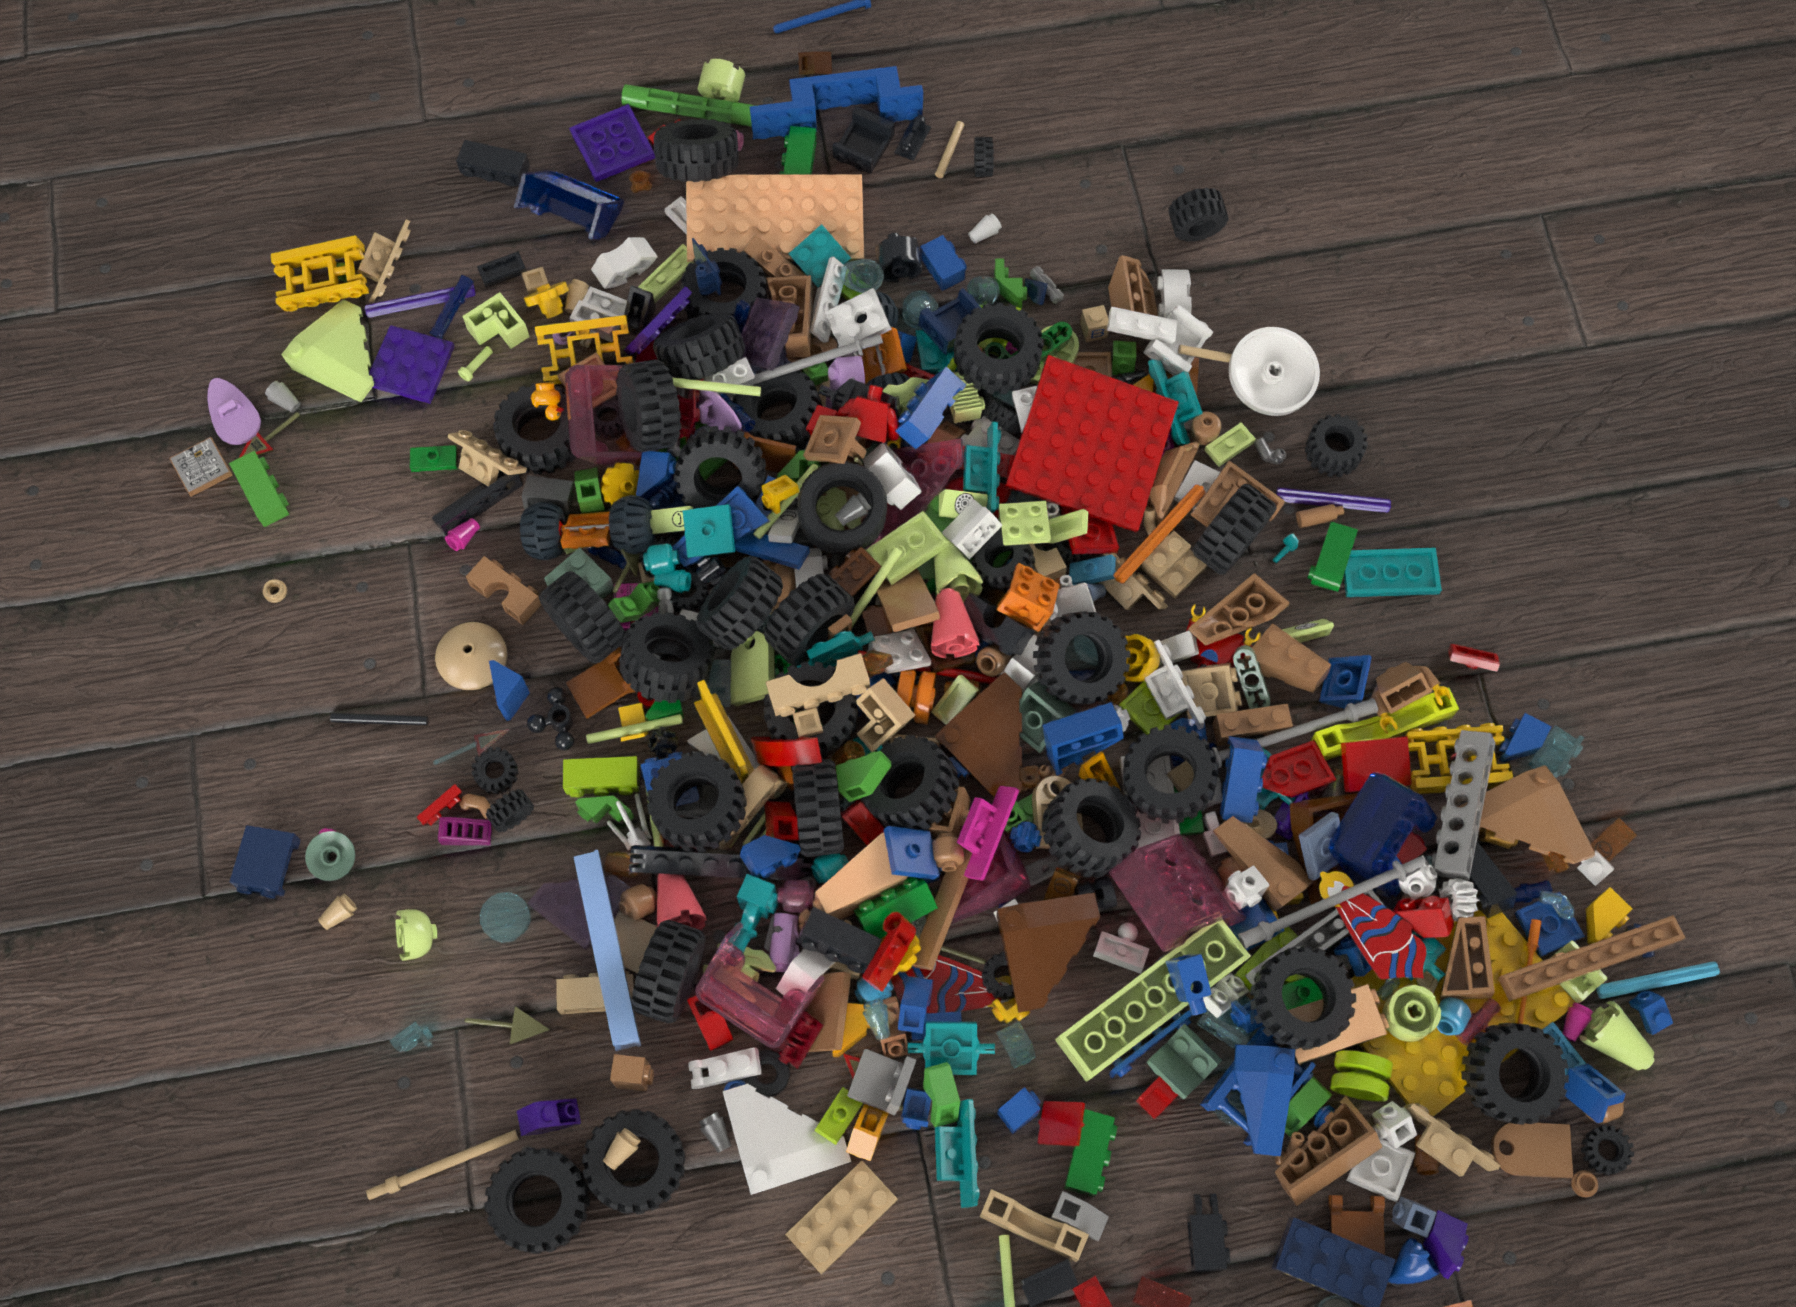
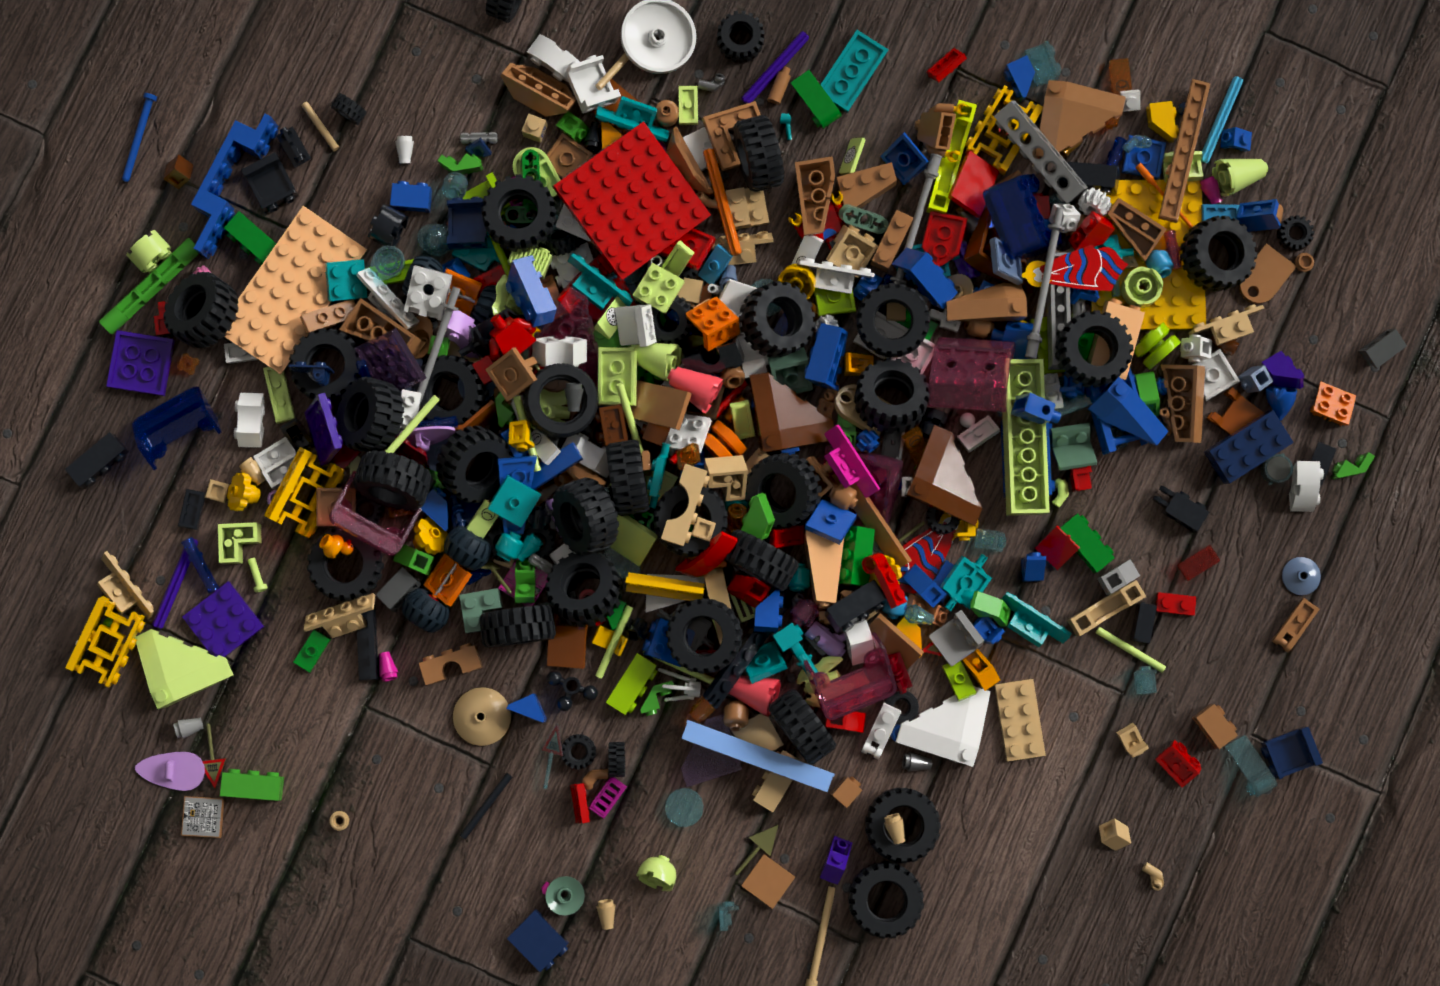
camera: 60 degrees left, 15 degrees up
white plate [1107,307,1177,344] -> none
white brick [1224,865,1269,910] -> none
none -> medium nougat tile [741,854,795,909]
none -> teal plate [745,641,788,684]
none -> yellowish green arm [1052,478,1069,508]

